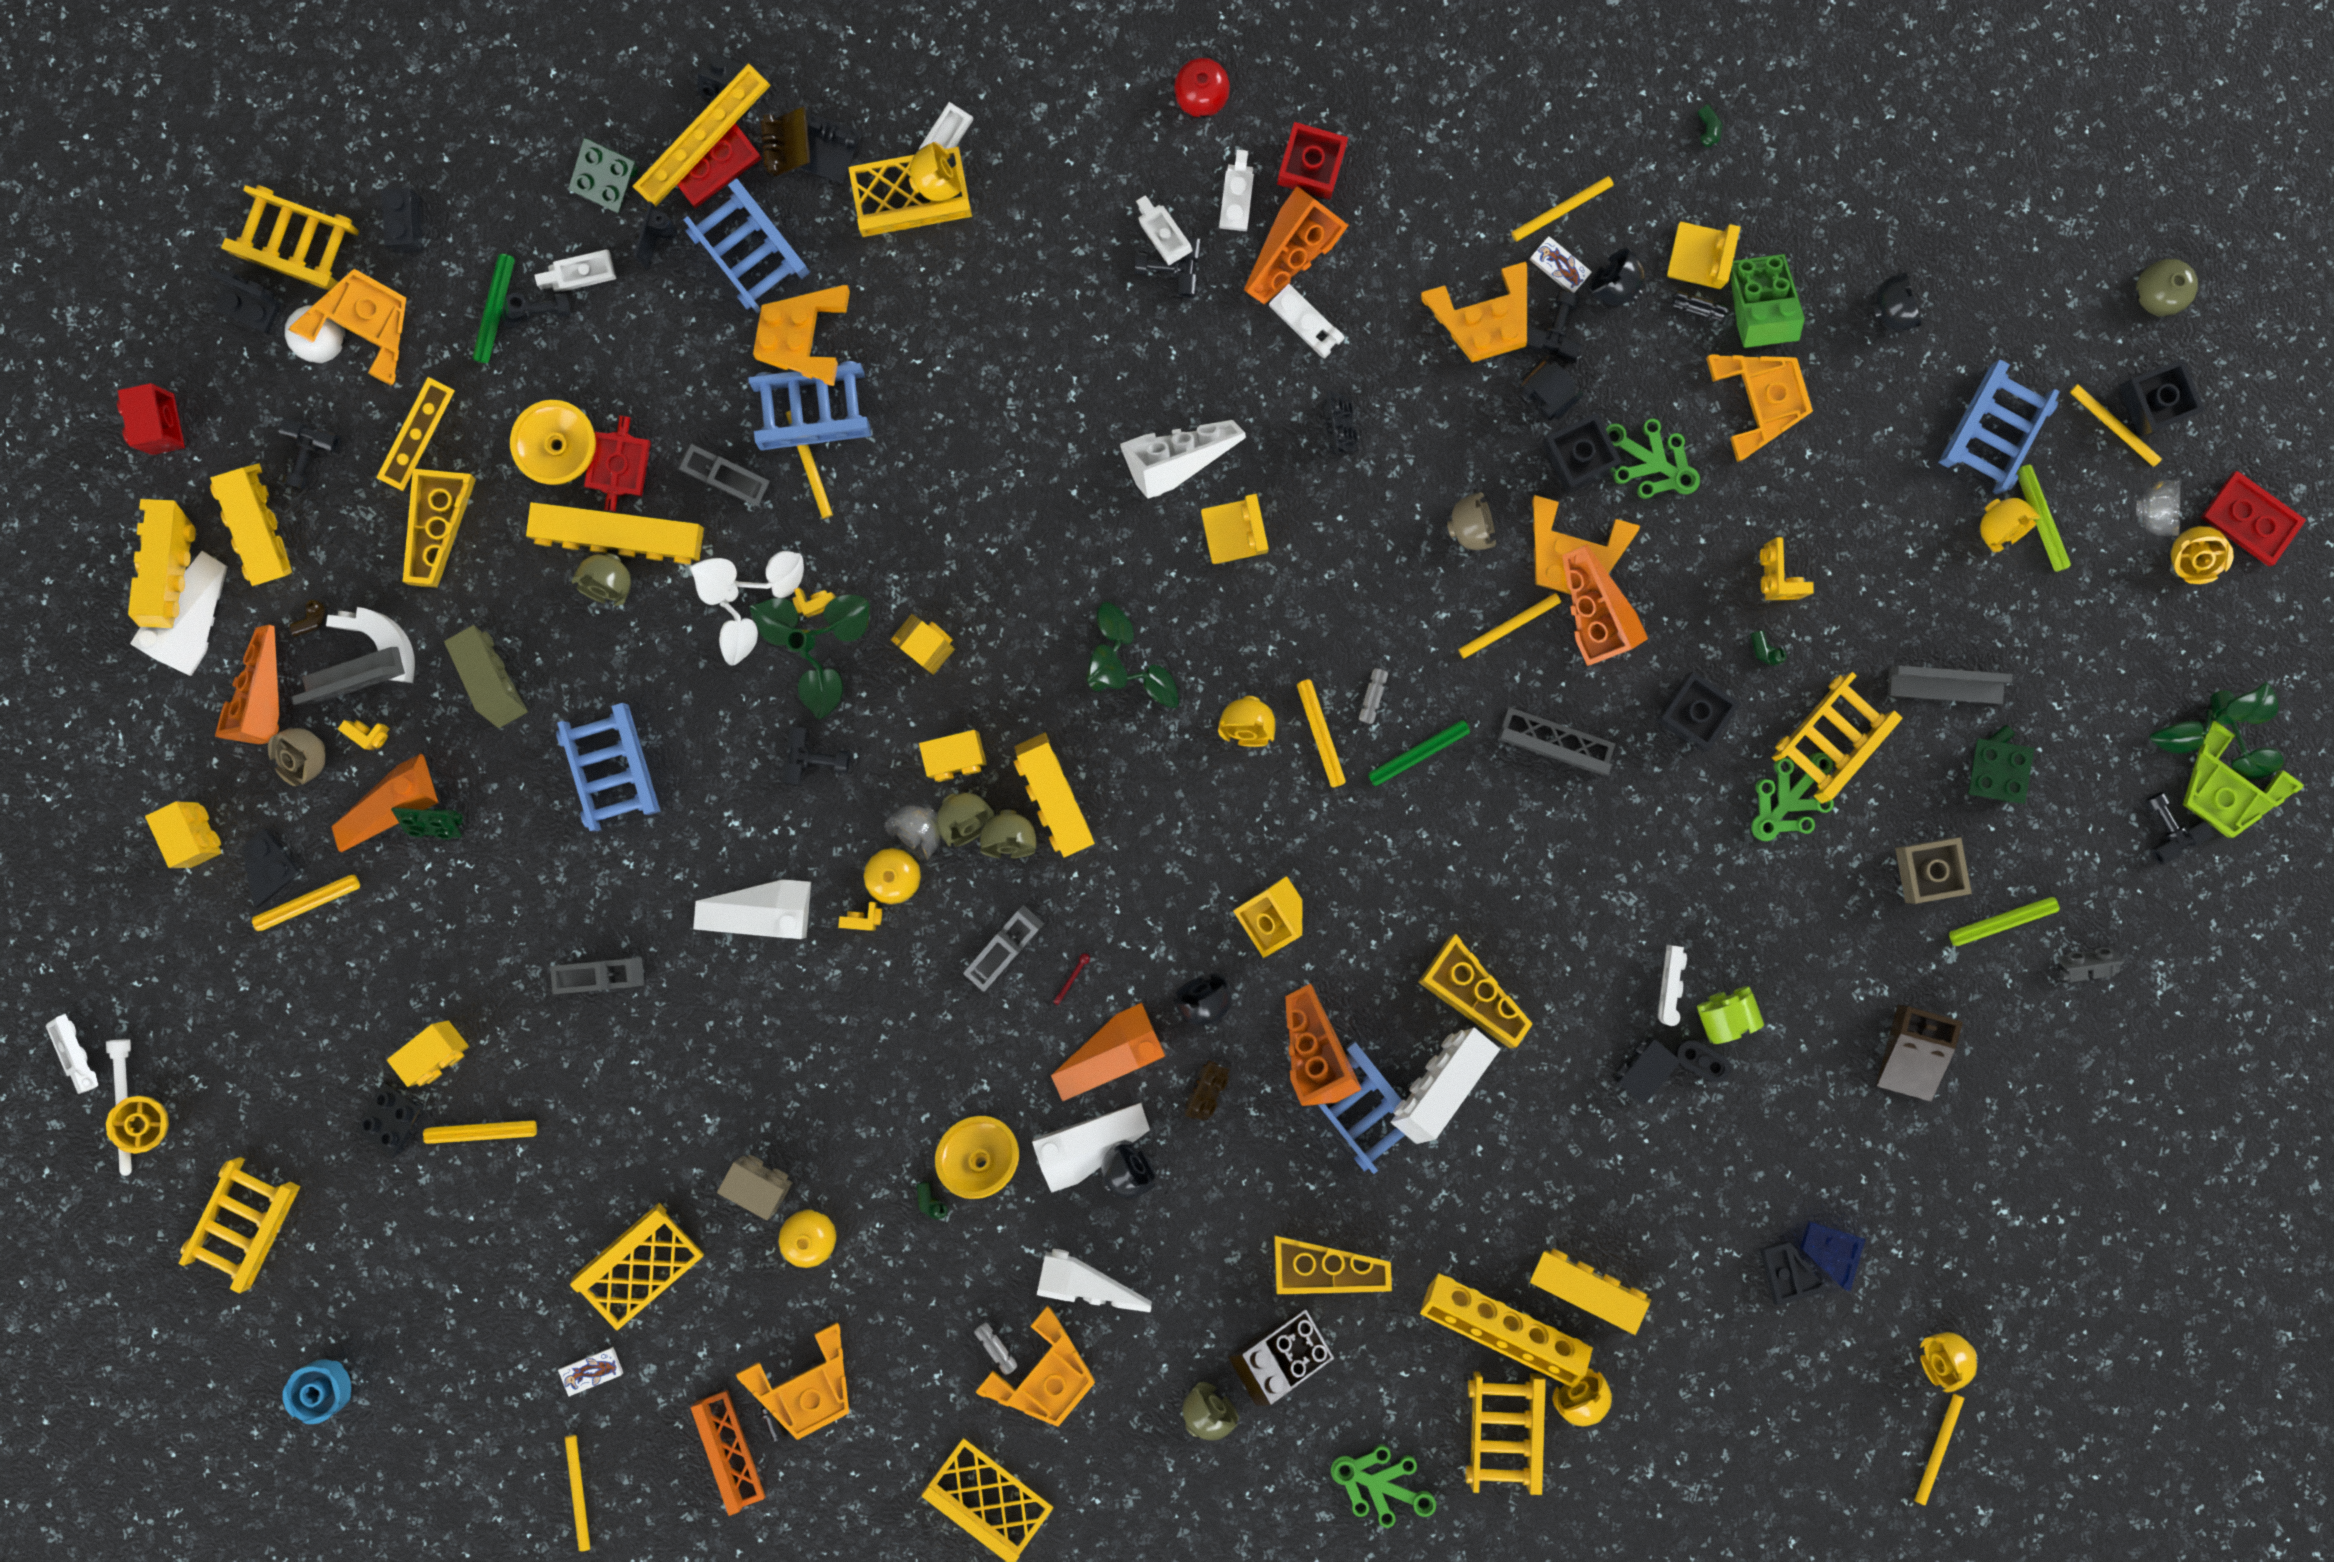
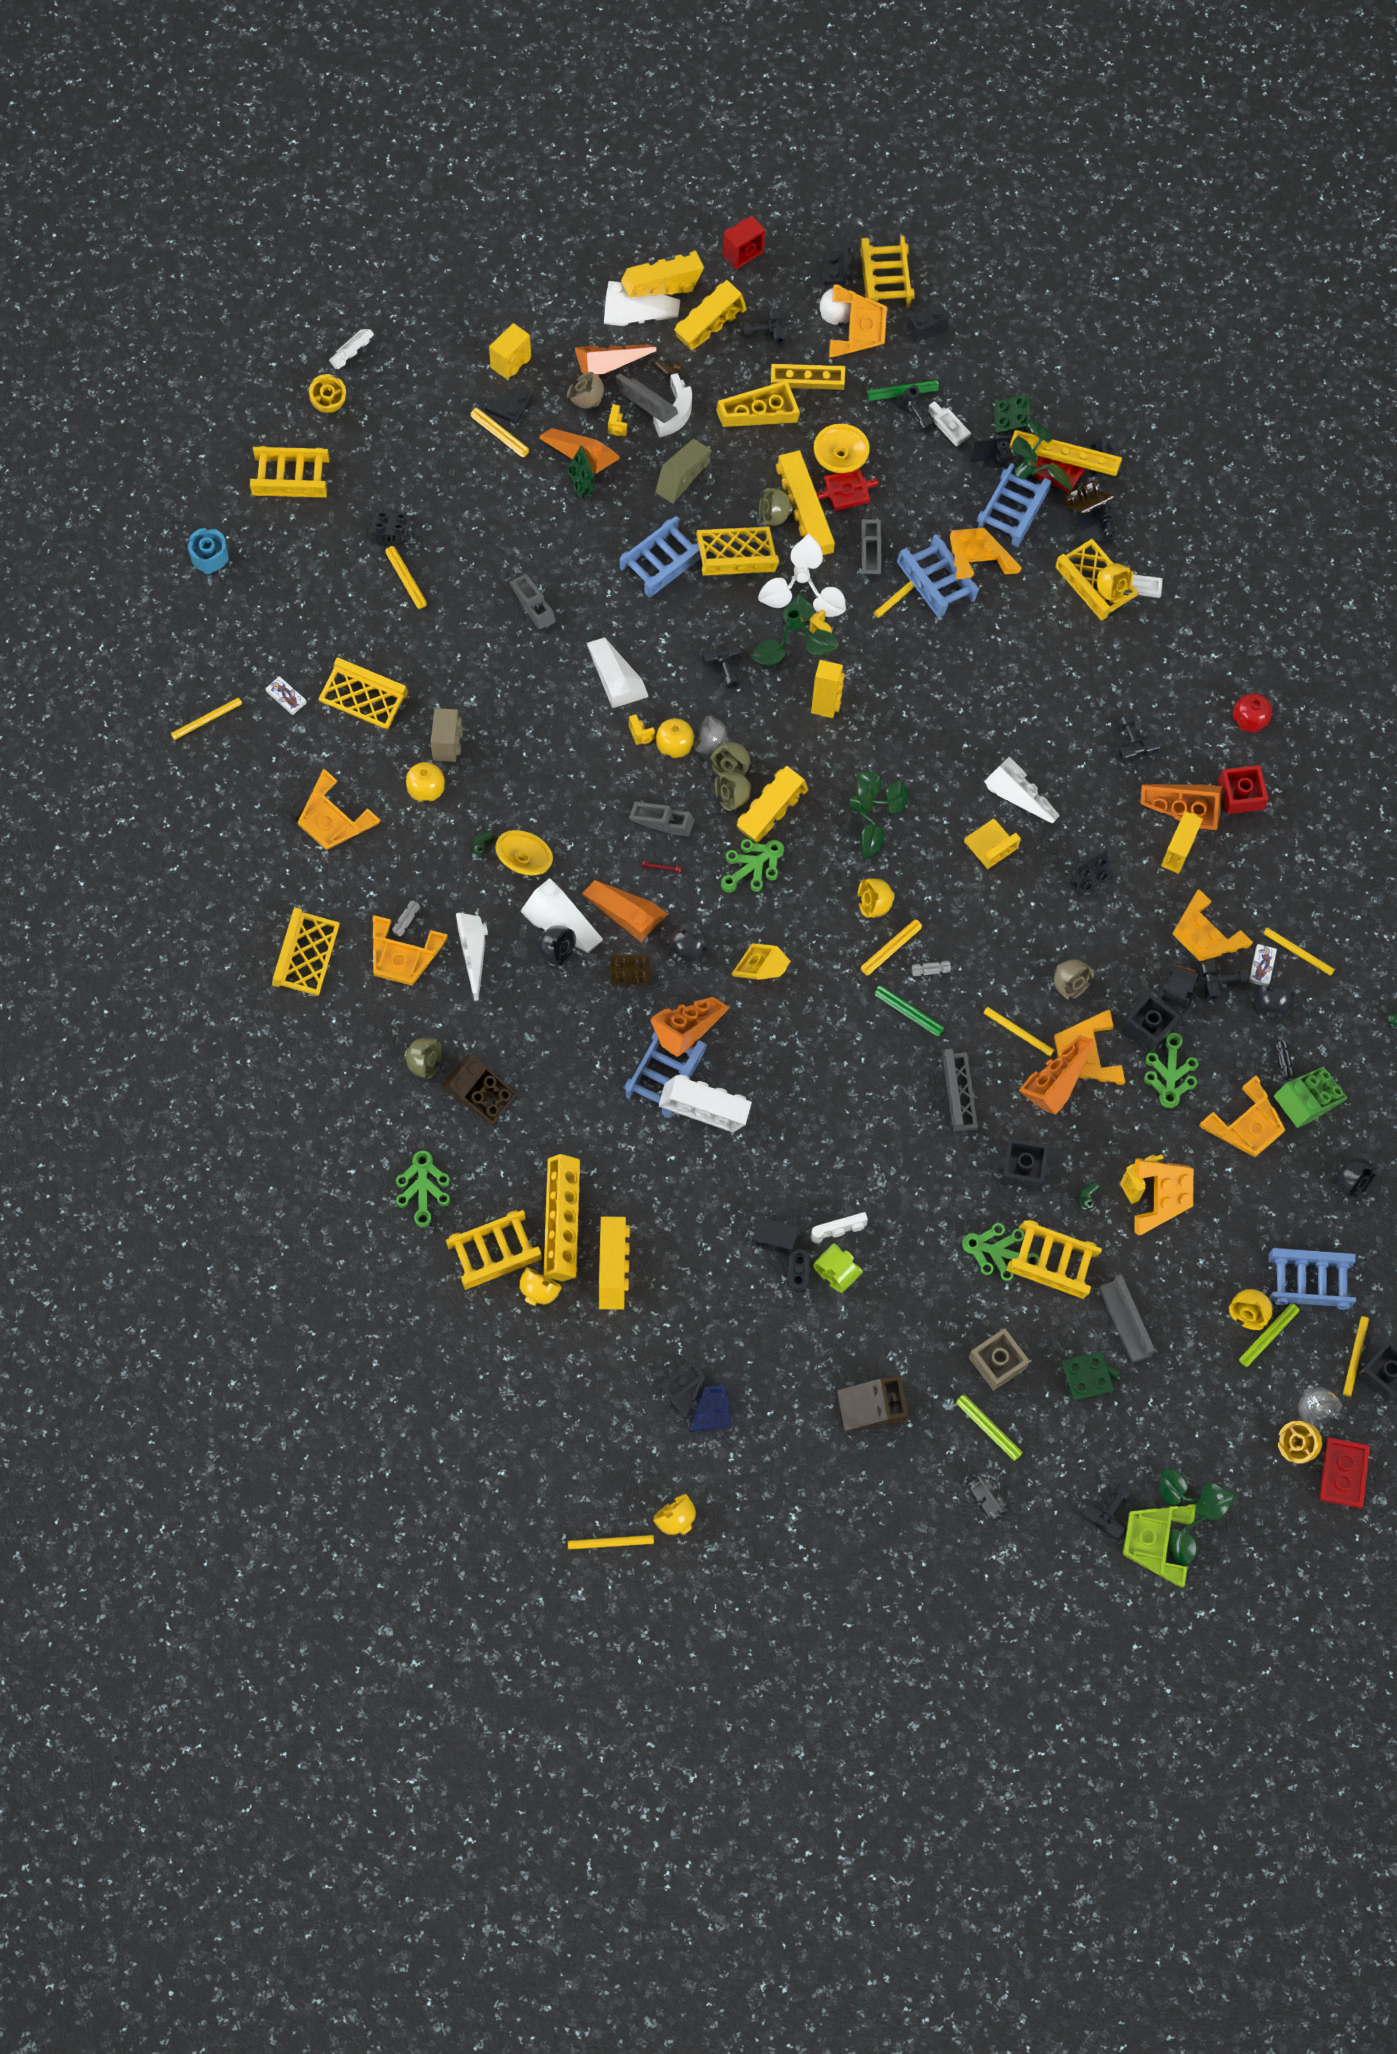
camera: 60 degrees right, 20 degrees down
white piece [106,1039,132,1176] -> none
yellow brick [387,1020,469,1087] -> none
orange fence [690,1390,766,1516] -> none
yellow brick [919,730,987,782] -> none
white hinge [1136,195,1193,265] -> none
white hinge [1219,150,1254,232] -> none
white plate [1269,284,1345,359] -> none
yellow wedge [1274,1235,1392,1294] -> none
yellow wedge [1418,934,1532,1048] -> none
yellow bracket [1667,222,1740,289] -> none
none -> yellow fence [696,527,779,576]
none -> bright green plant [721,839,784,893]
none -> dark green plant [1011,418,1071,492]
none -> light orange wing [1135,1158,1194,1235]
none -> yellow window [1161,811,1203,874]

